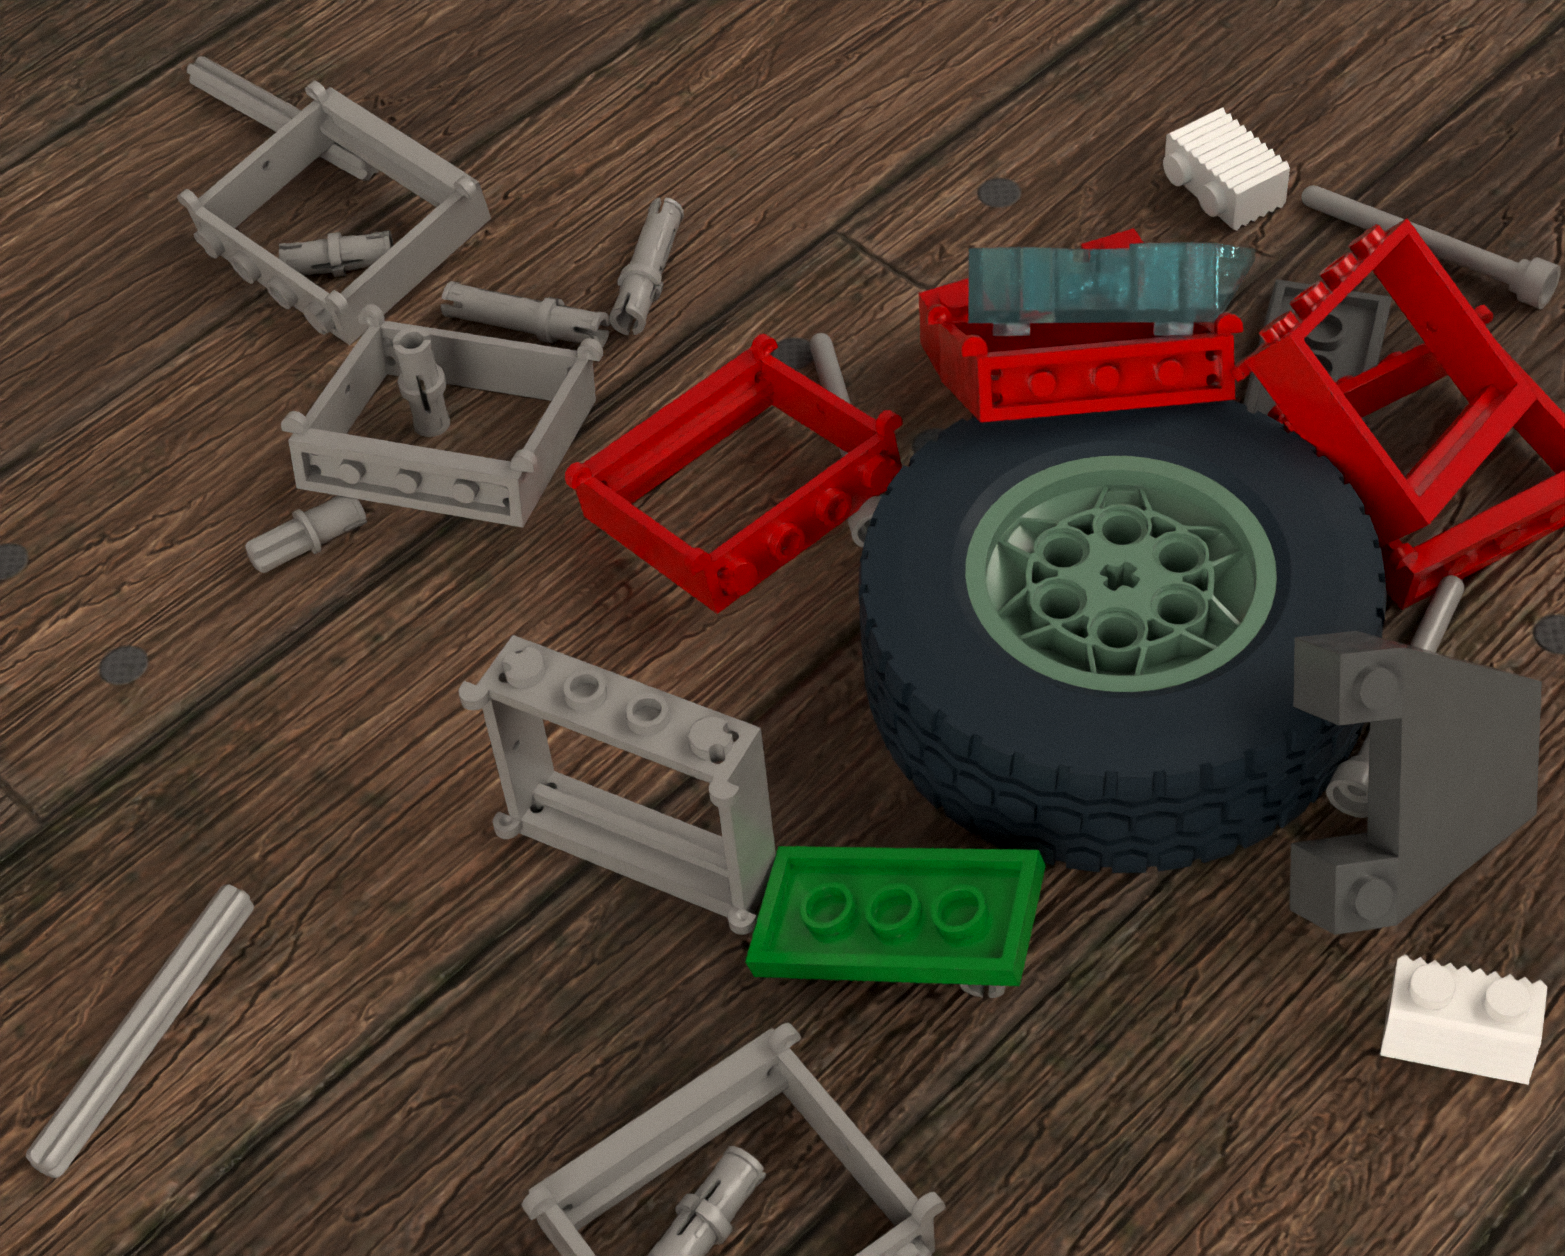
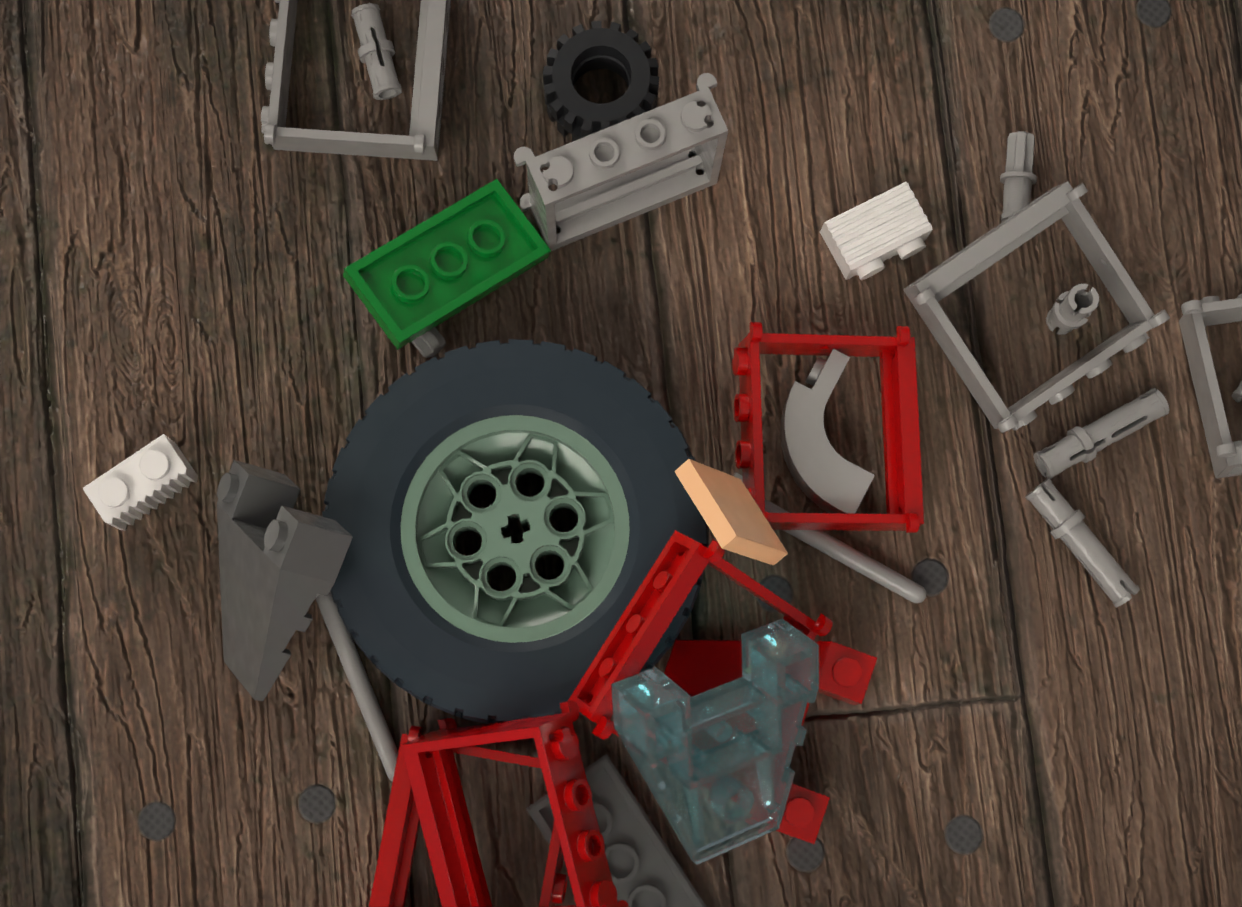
camera: 120 degrees right, 30 degrees up
none -> black tyre [543,21,659,142]
none -> light nougat tile [674,459,788,566]
none -> light grey arch [780,349,875,513]
none -> white brick [820,182,933,280]

